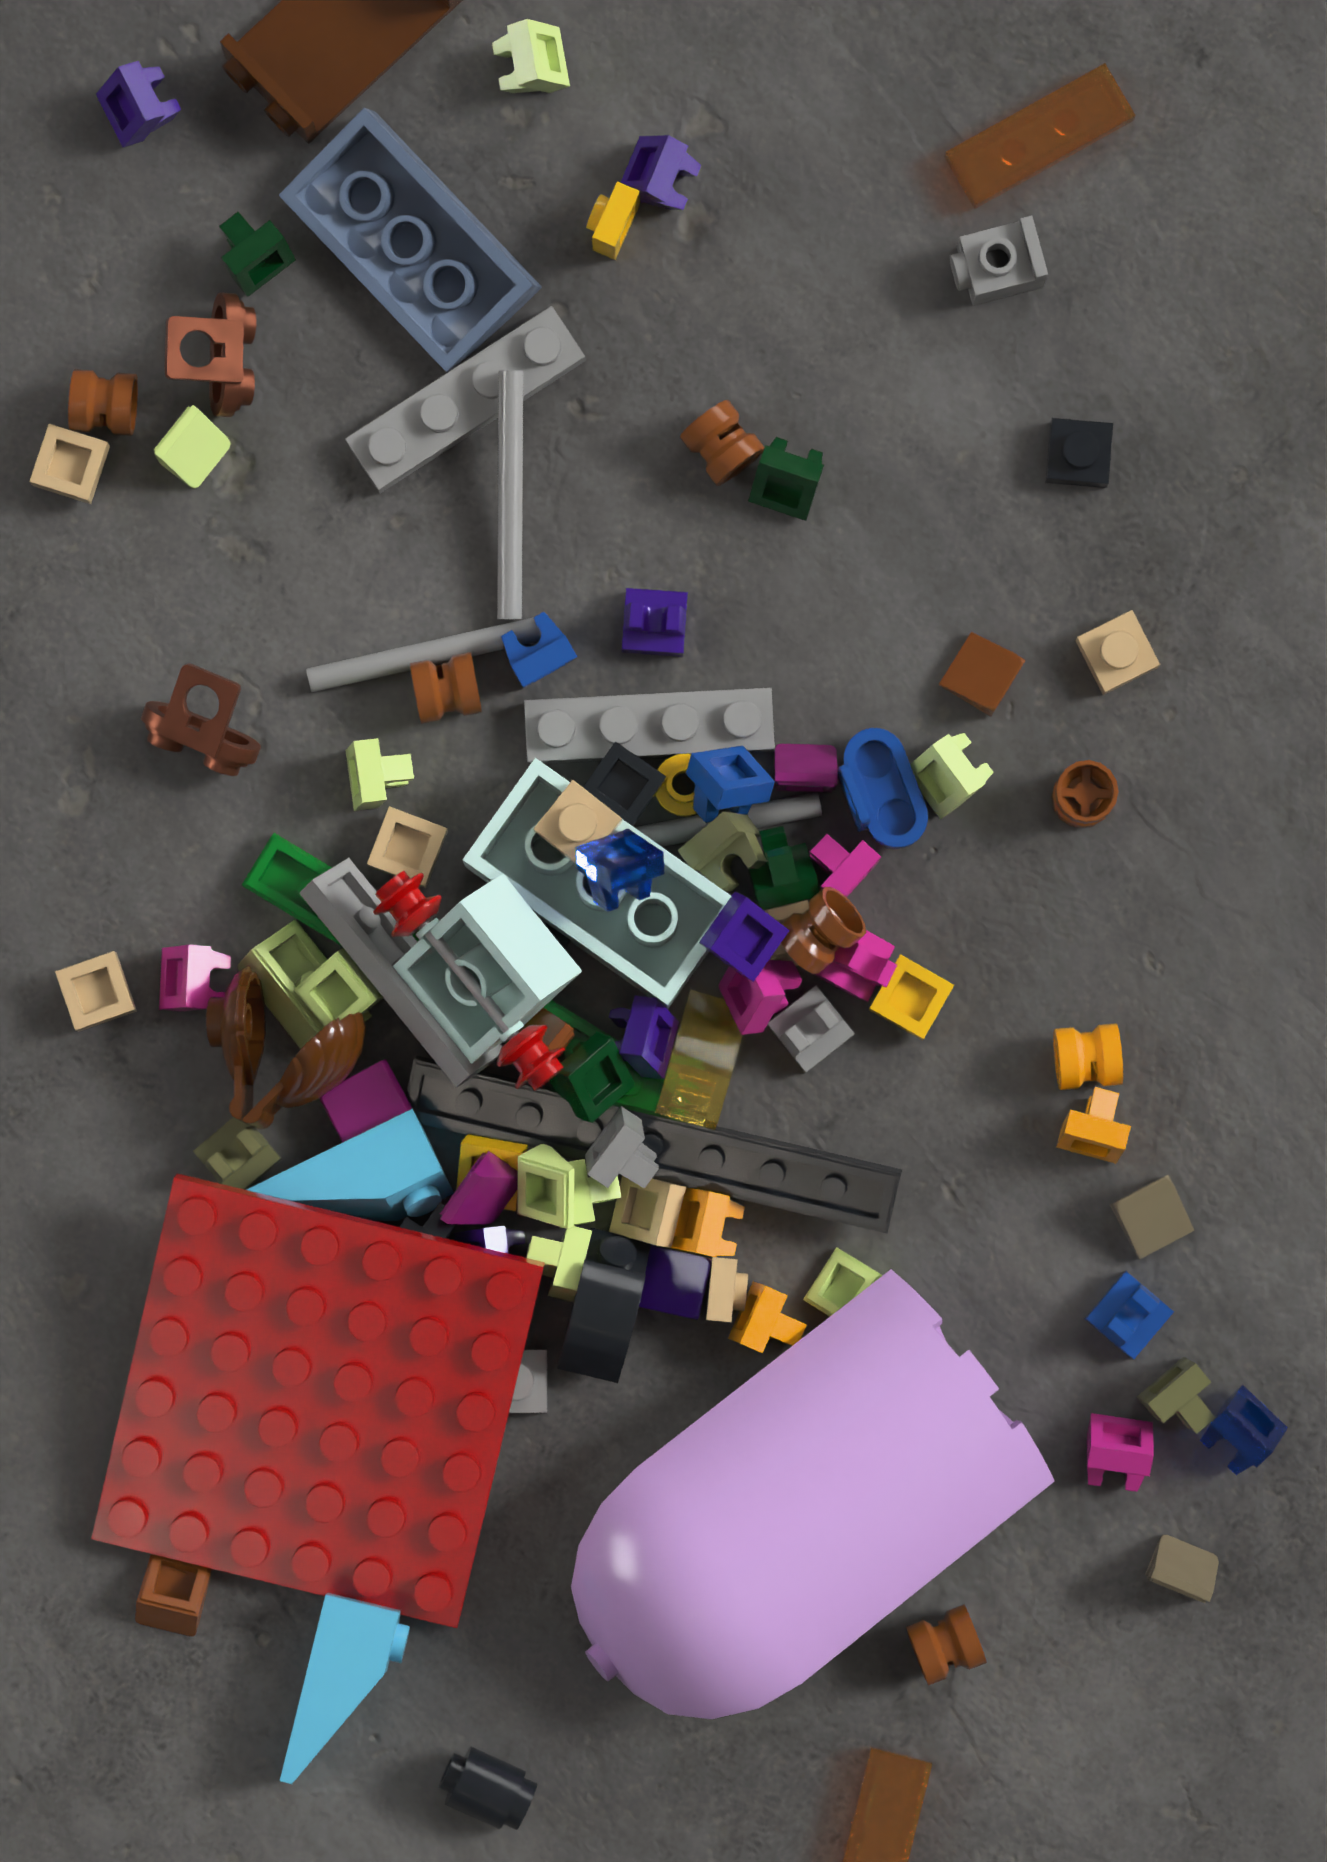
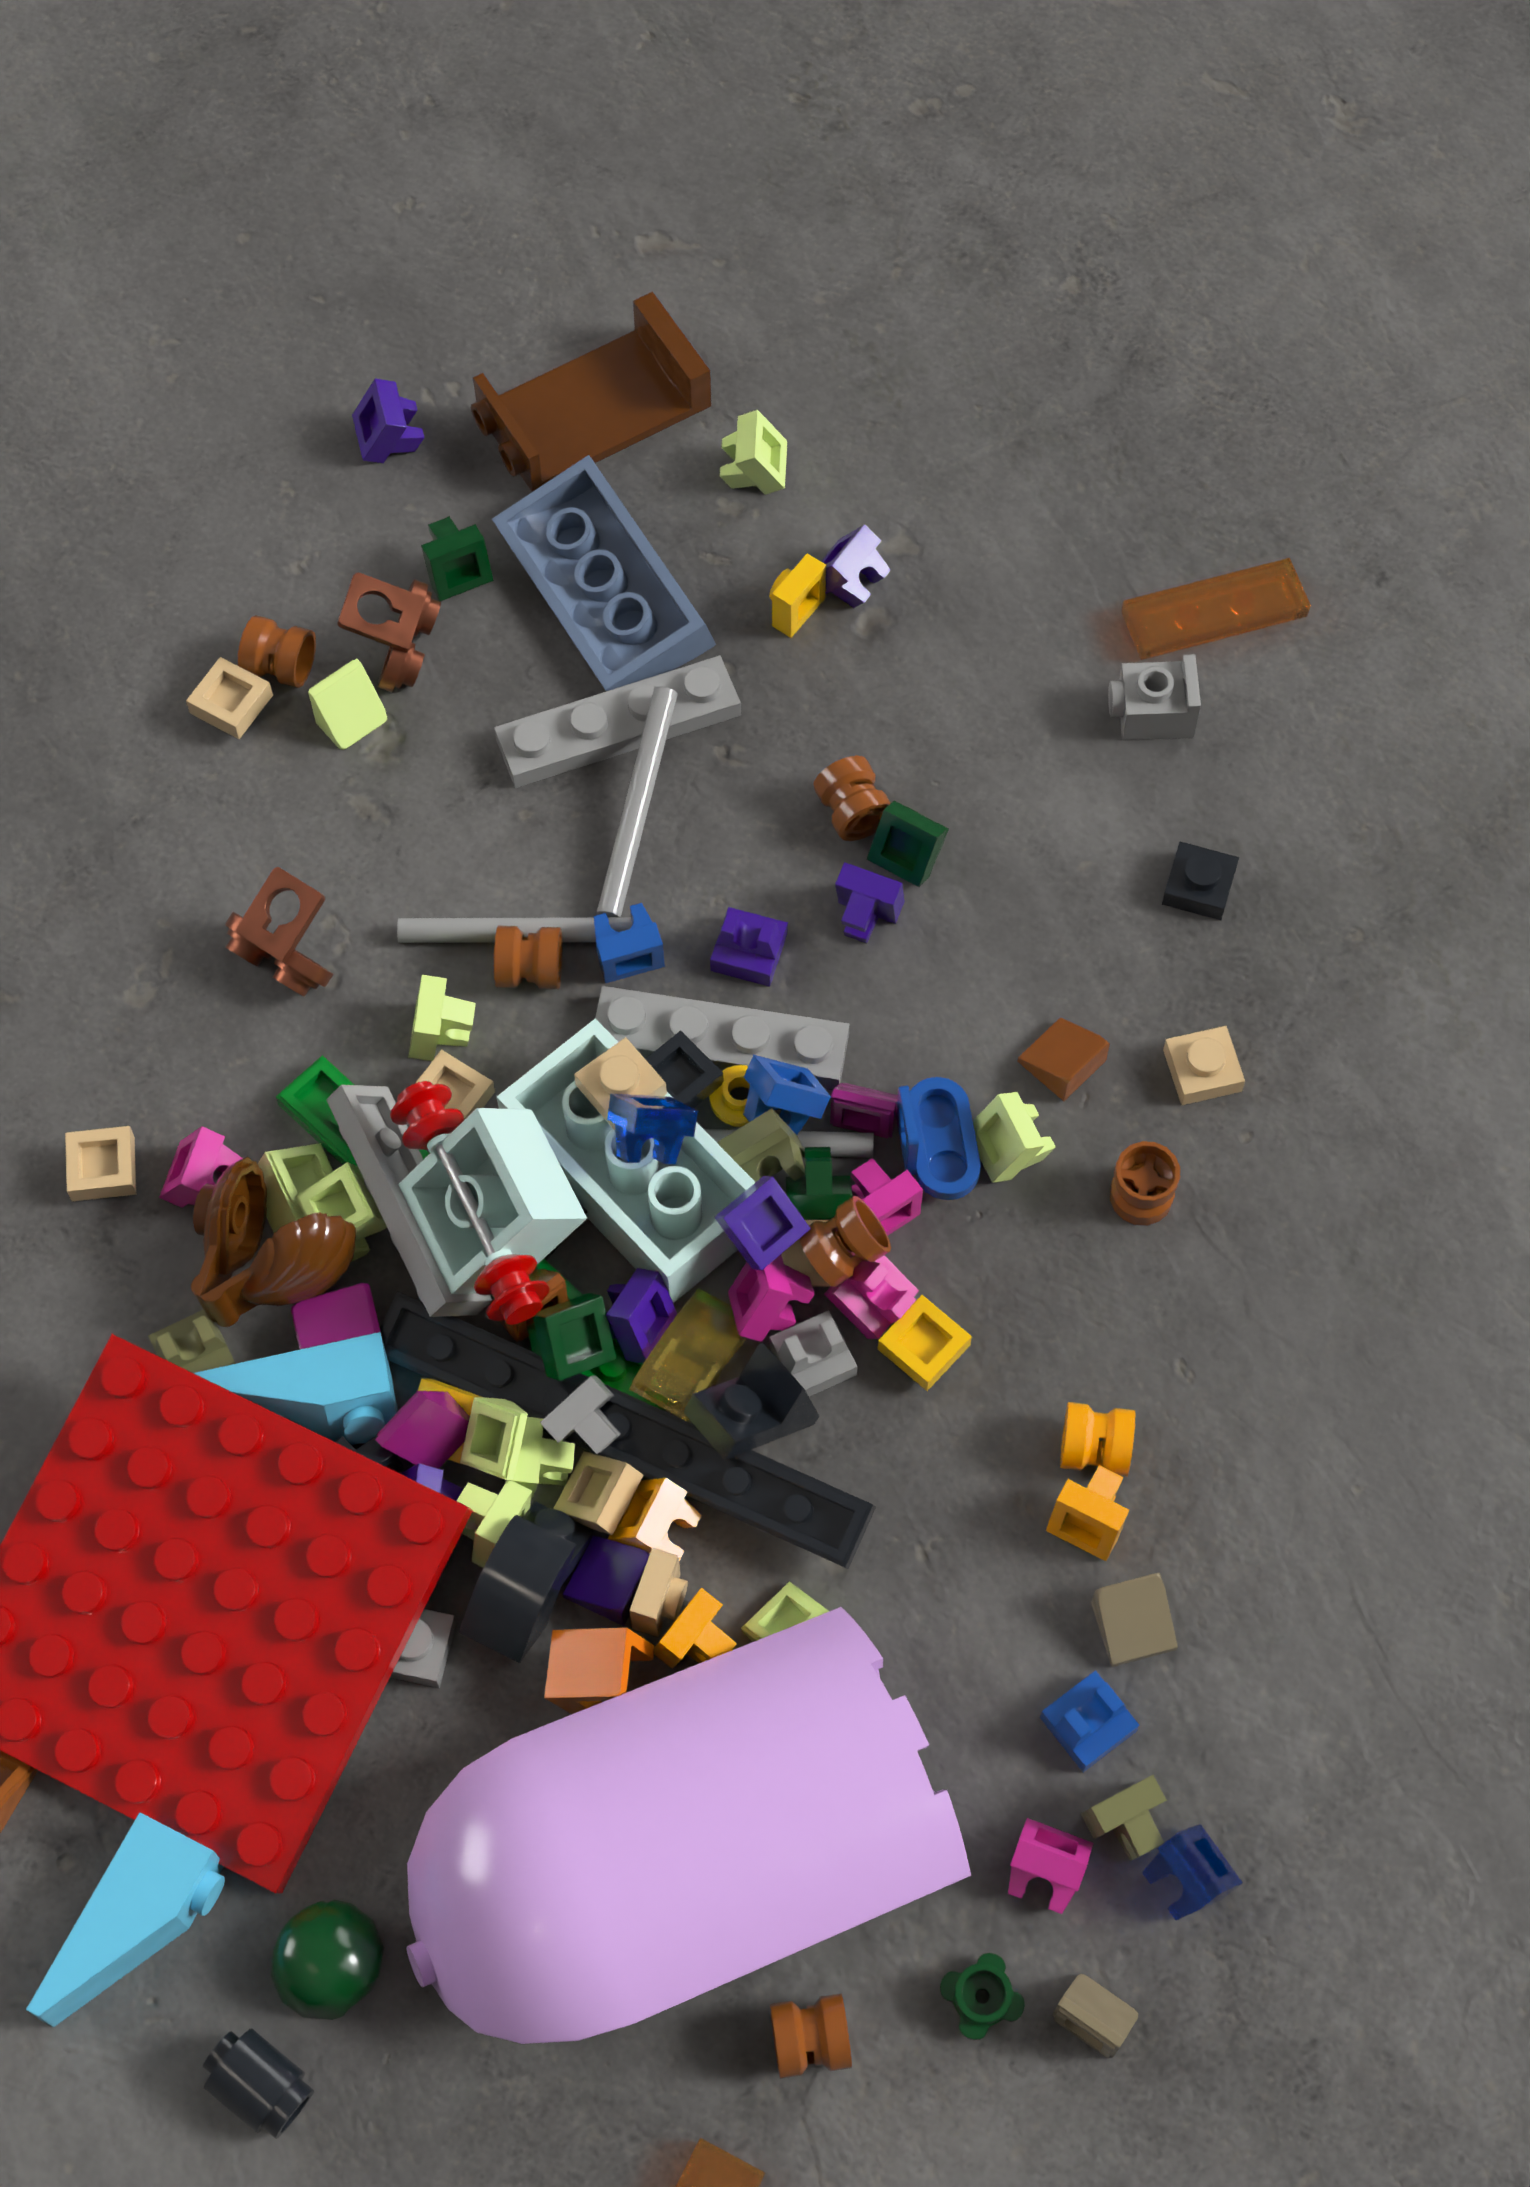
camera: 15 degrees right, 20 degrees down
none -> dark green hair [271,1900,384,2020]
none -> orange panel [544,1627,655,1714]
none -> black slope [683,1342,819,1460]
none -> dark purple tile [835,862,905,943]
none -> dark green plate [940,1953,1025,2040]

